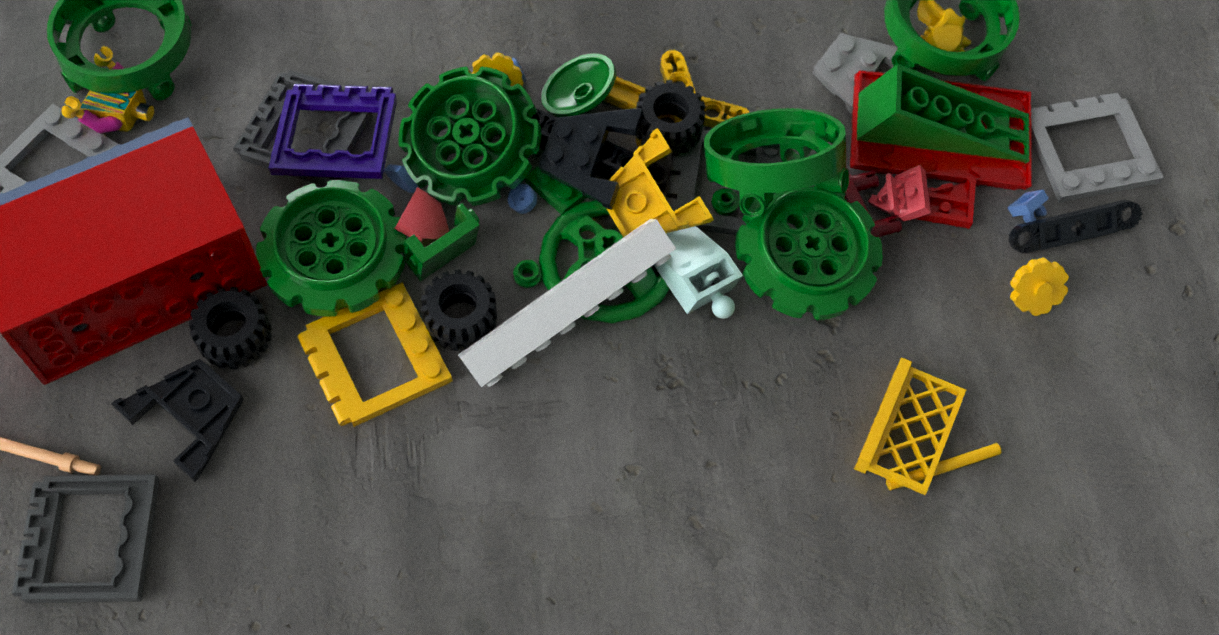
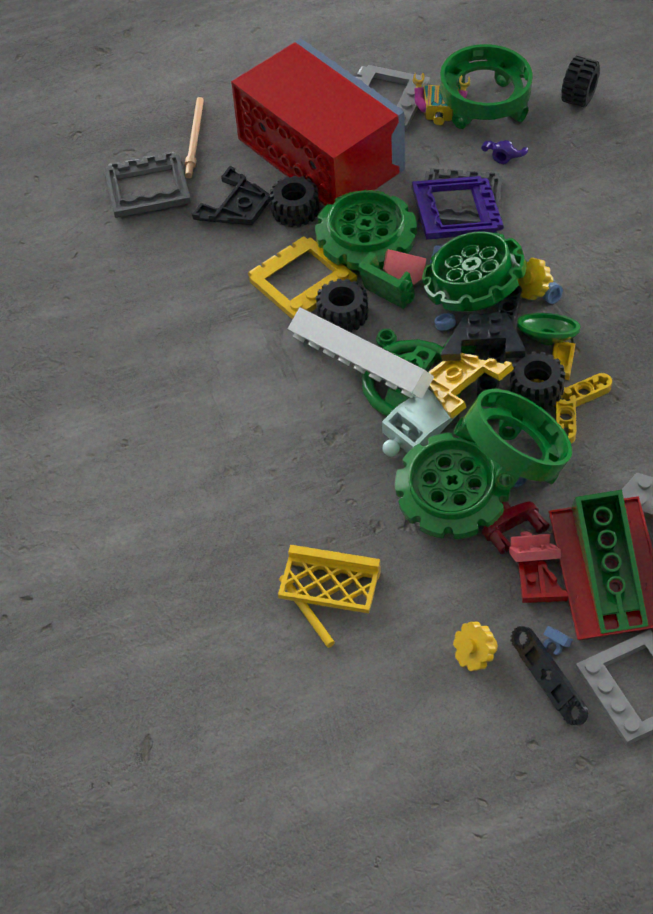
camera: 85 degrees right, 10 degrees down
none -> dark purple piece [481,140,529,164]

